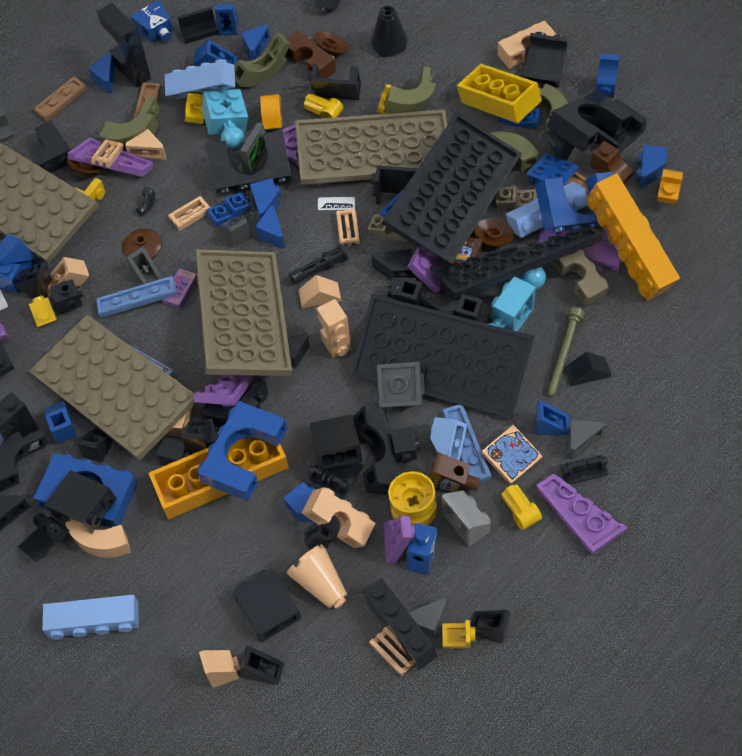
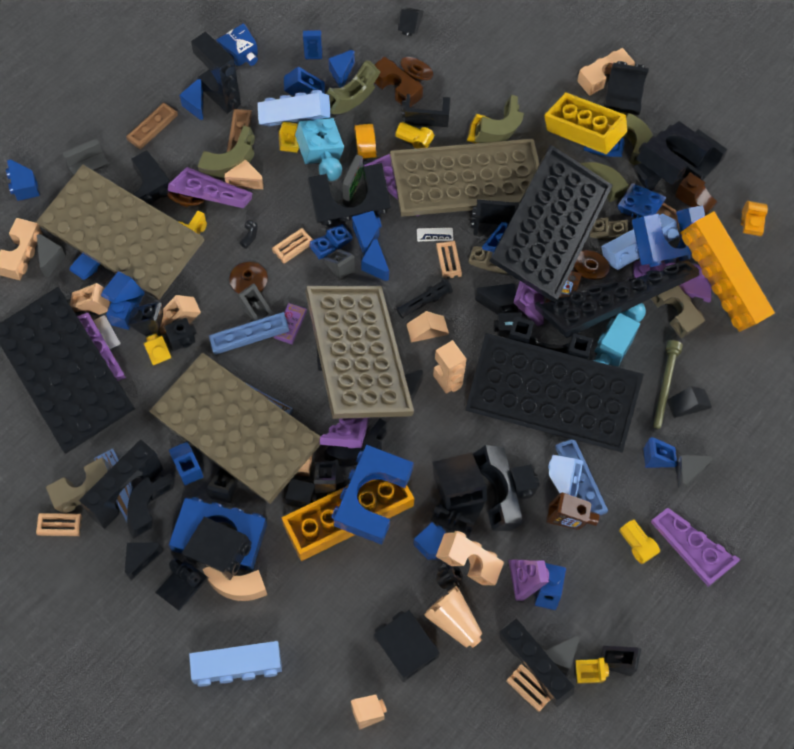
camera: 10 degrees left, 5 degrees up
light nougat tile [91,139,123,168] -> none
black panel [177,7,219,44] -> none
black slope [240,645,284,685] -> none
black cone [371,5,407,57] -> none
dark grey panel [377,362,425,407] -> none
yellow wheel [388,471,437,525] -> none
light grey slope [442,491,491,547] -> none
tile [481,425,543,485] -> none
black hinge [560,455,608,484] -> none
blue arch [596,53,620,98] -> none
blue slope [636,145,667,188] -> none

